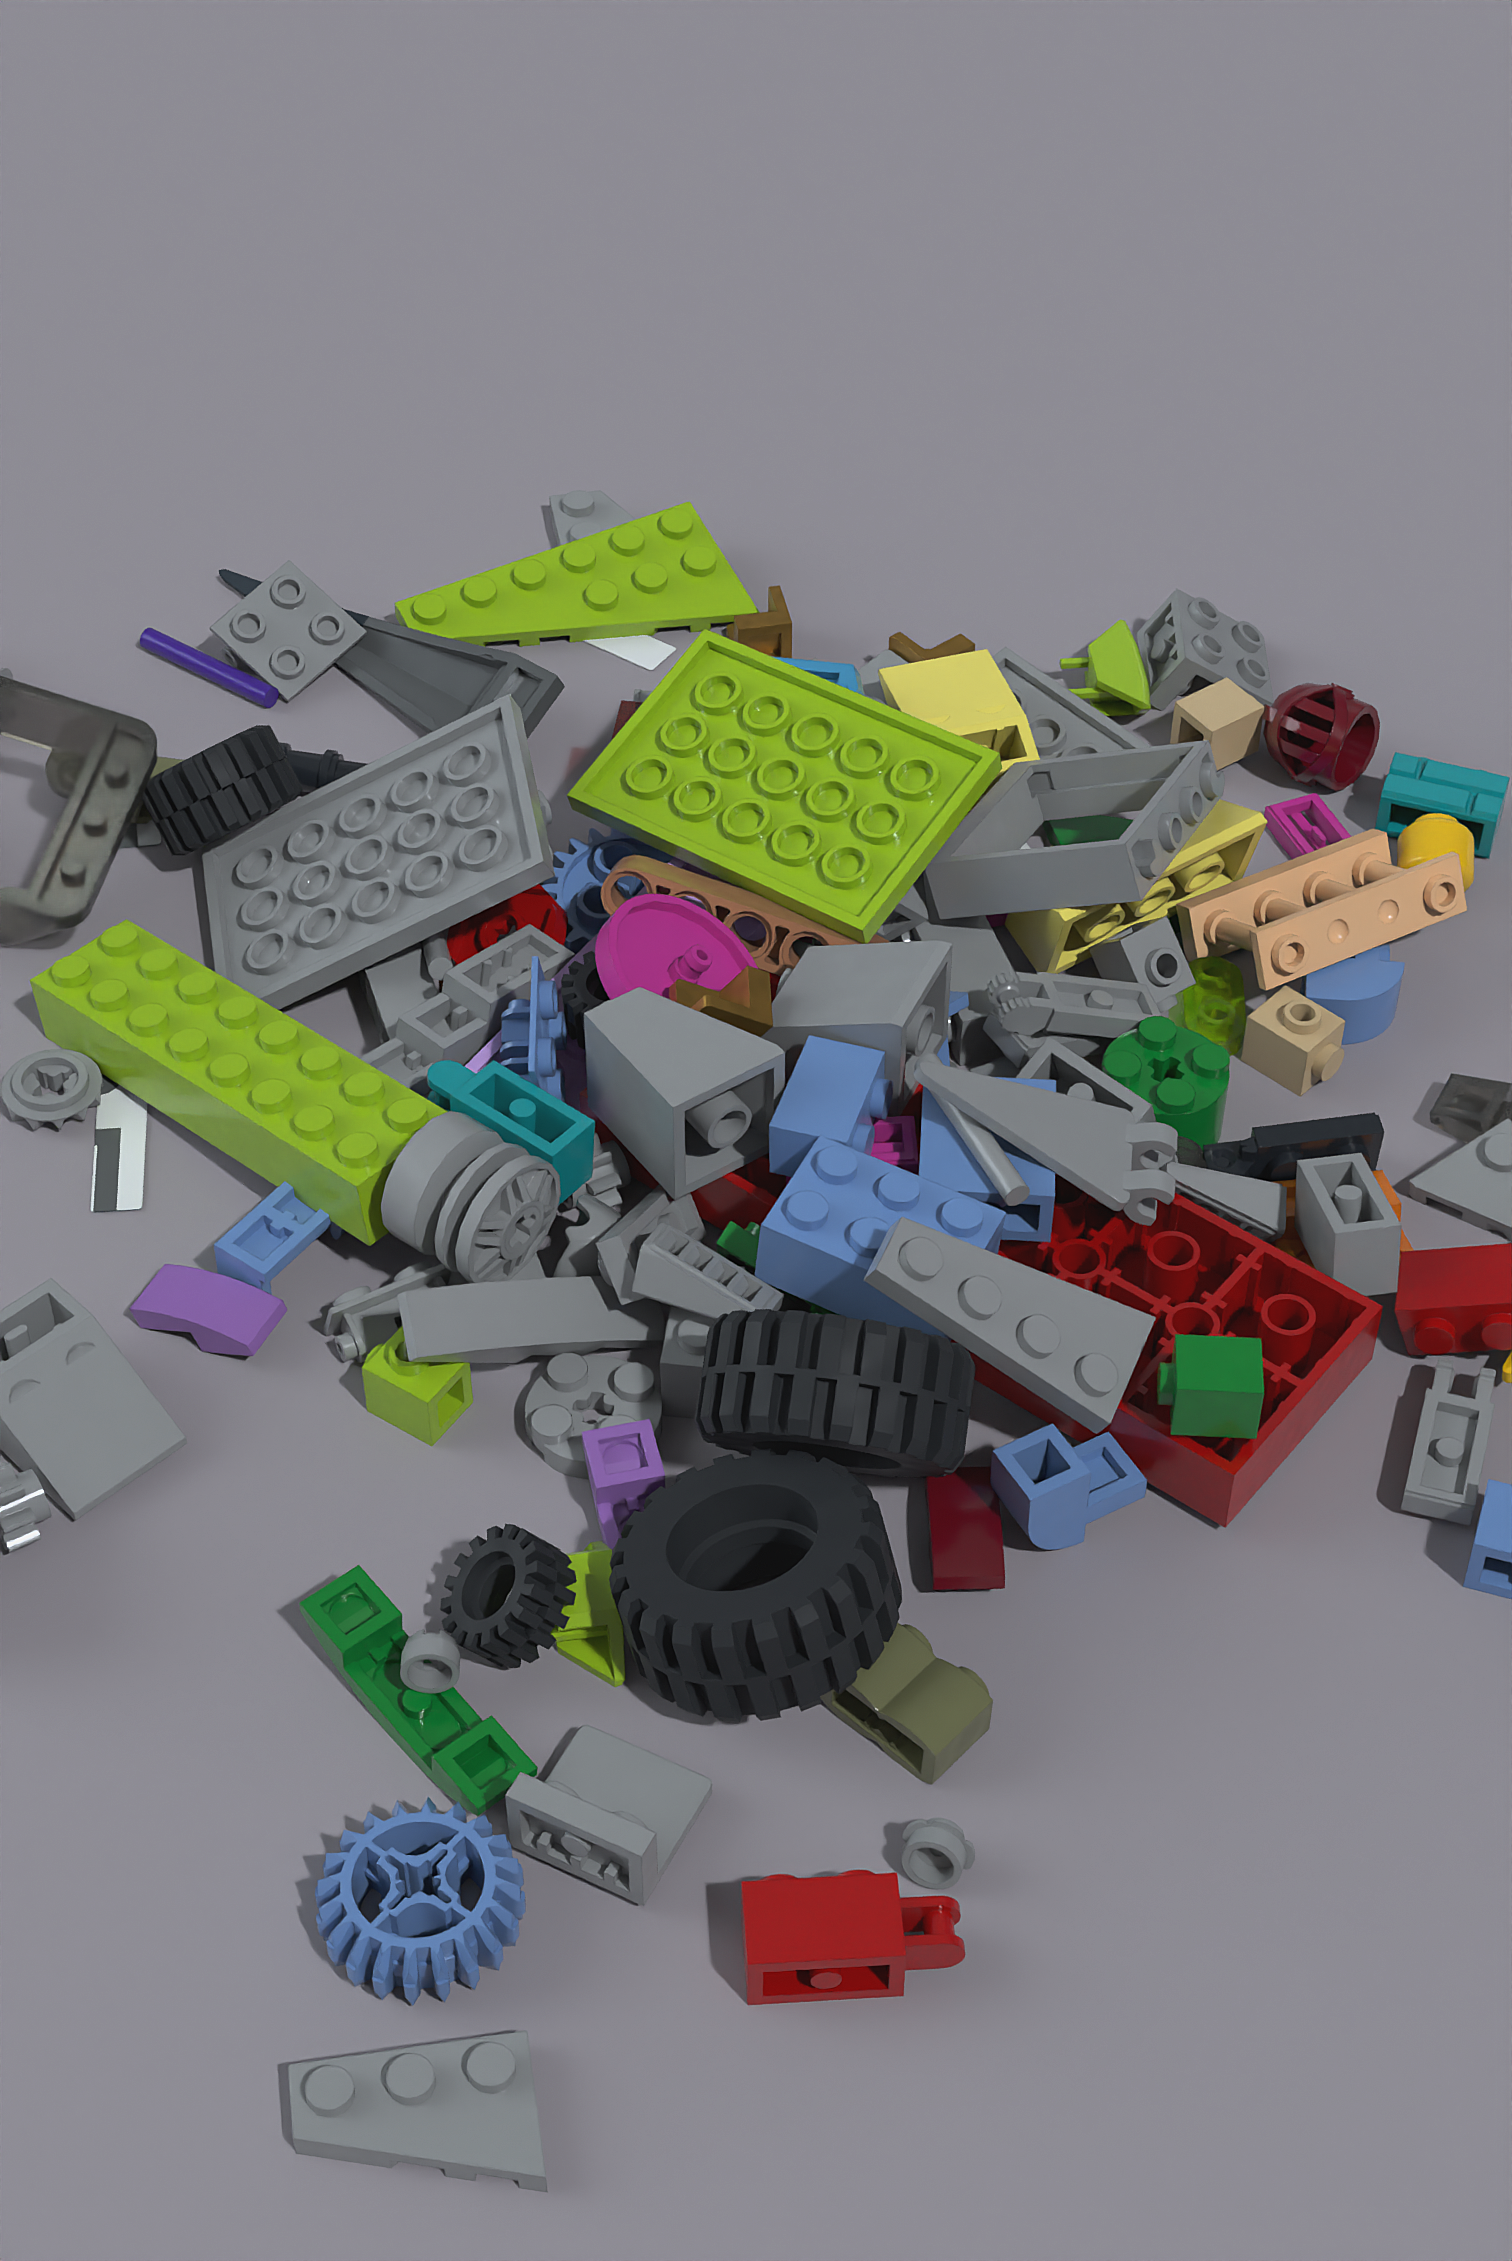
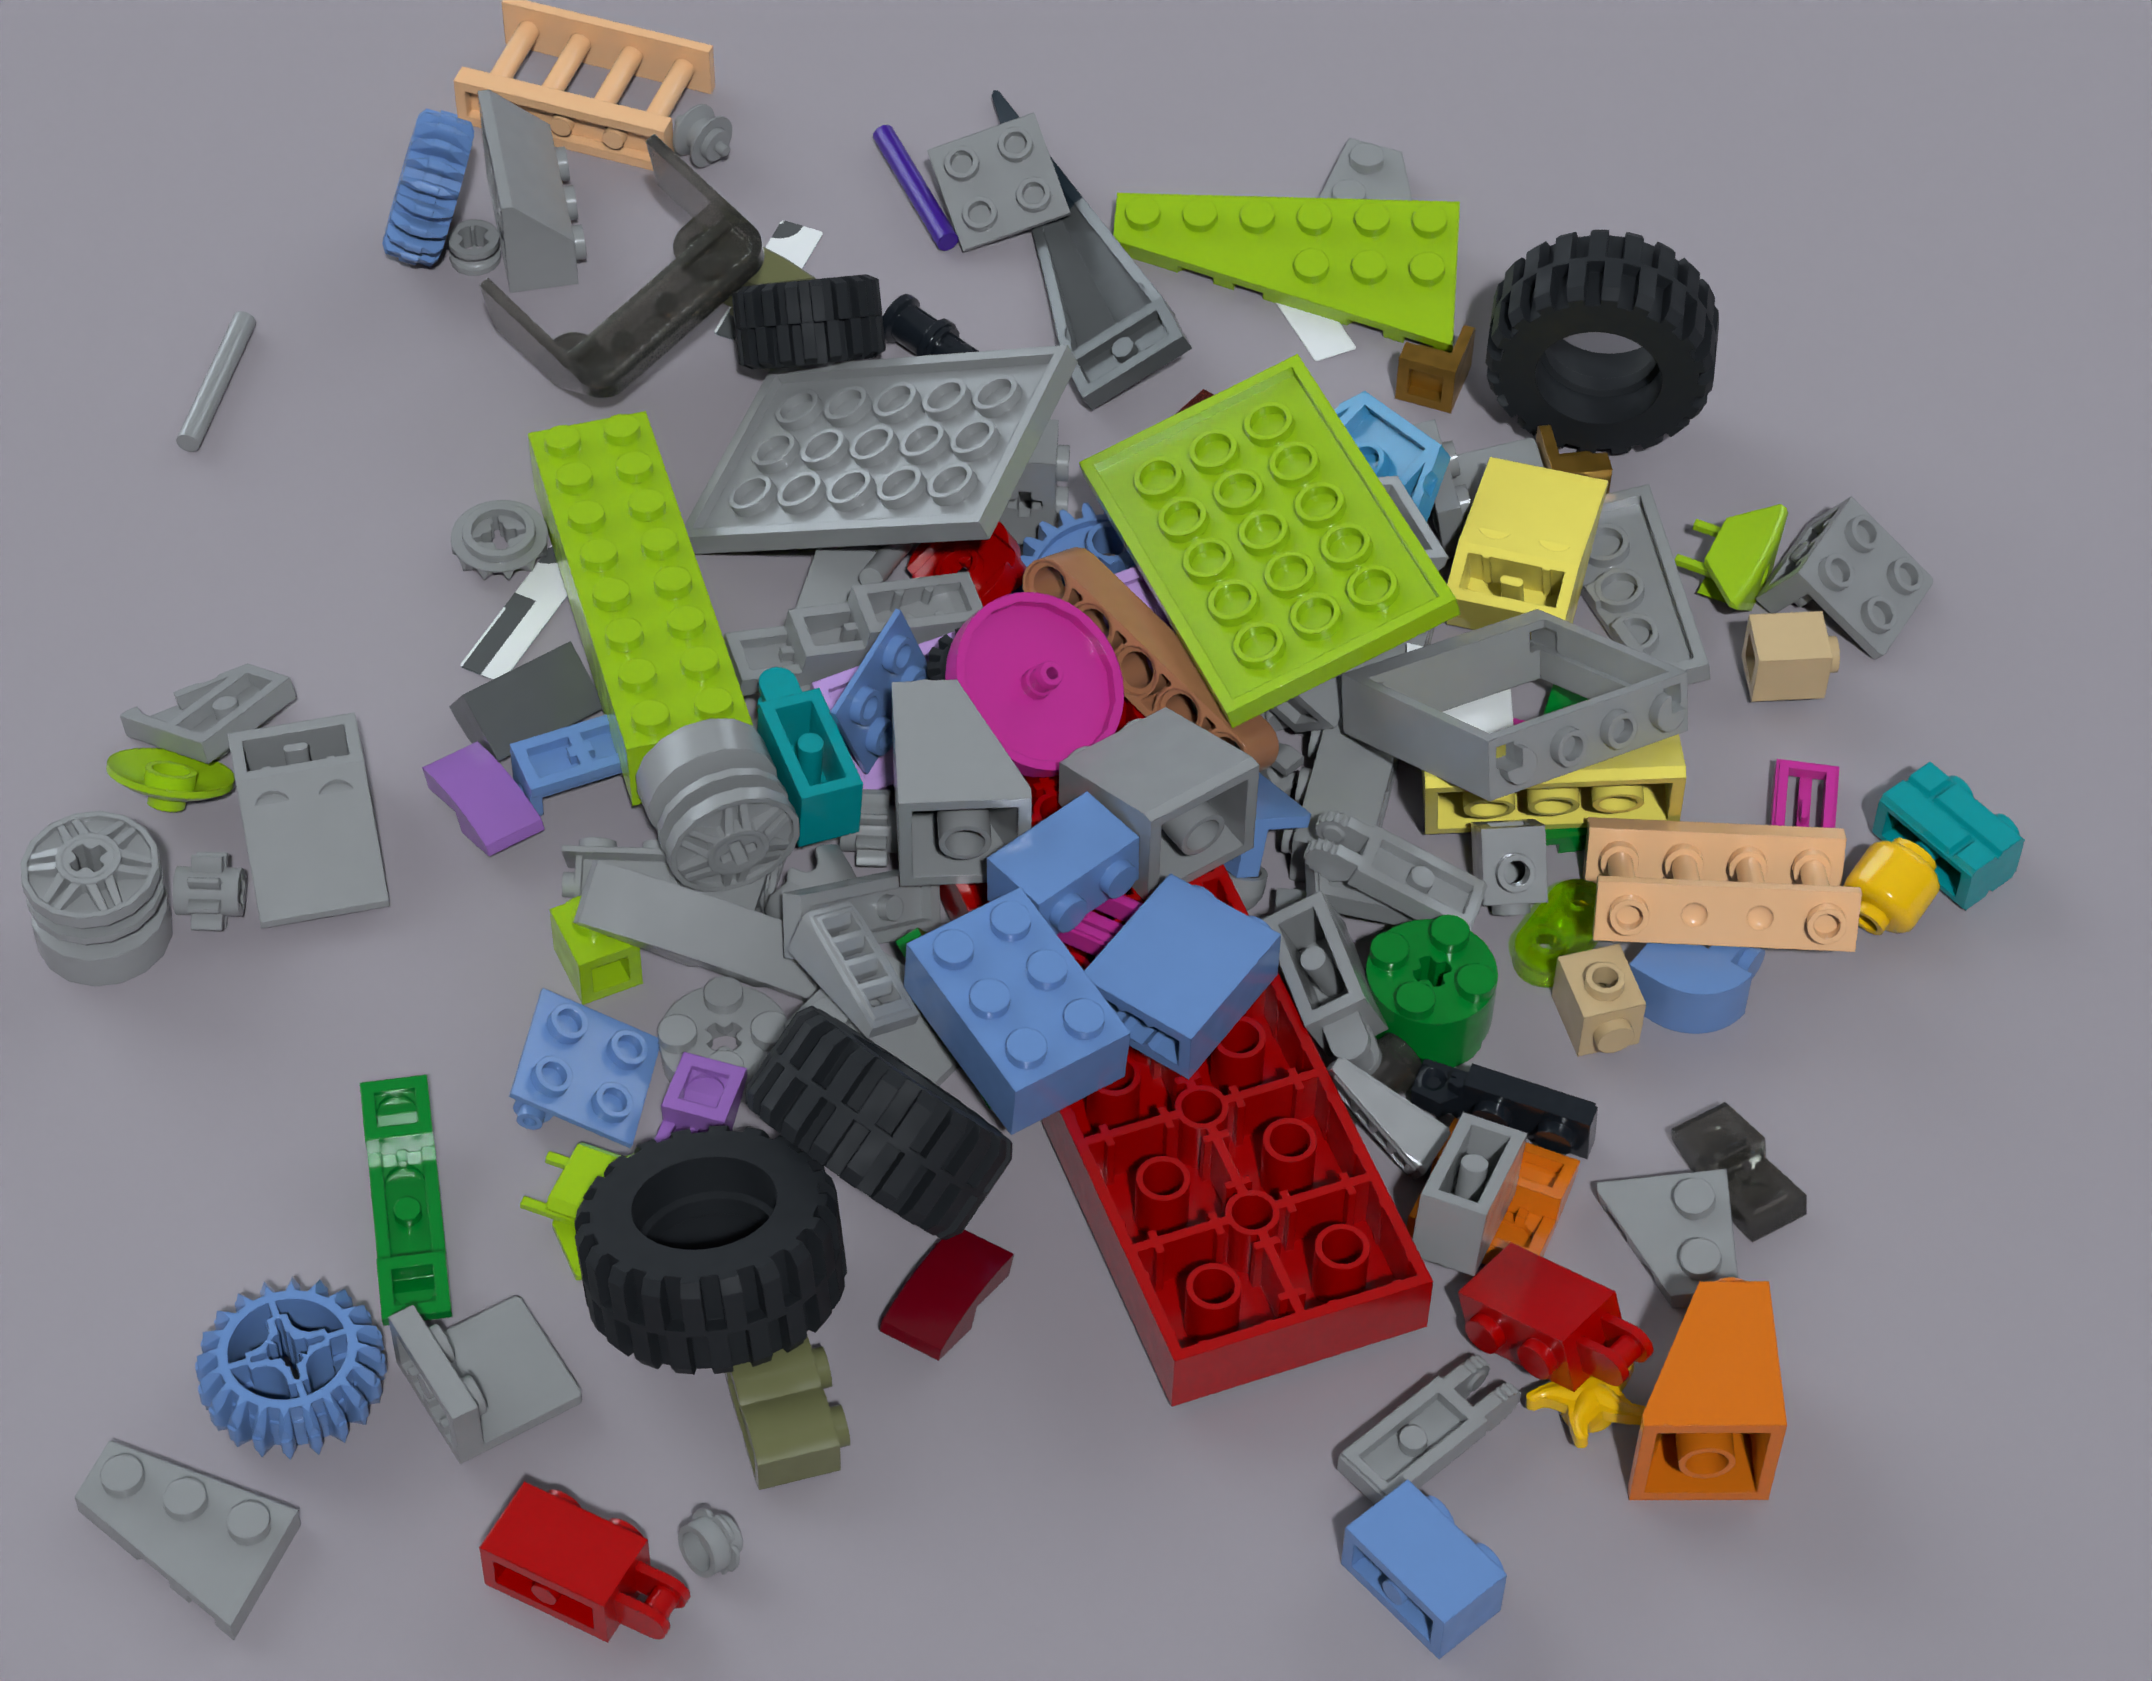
camera: 30 degrees right, 5 degrees up
light grey hinge [400,1629,460,1693] -> none
black tyre [440,1524,577,1668] -> none
pearl gold panel [669,965,773,1037] -> none
light grey wing [863,1217,1156,1434] -> none
light grey flag [913,1061,1178,1226] -> none
light grey bar [914,1053,1030,1206] -> none
medium blue brick [990,1423,1147,1550] -> none
green brick [1157,1334,1264,1439] -> none
dark red helmet [1261,683,1380,791] -> none
none -> dark grey brick [449,641,602,761]
none -> medium blue hinge [509,988,659,1148]
none -> black tyre [1485,230,1719,454]

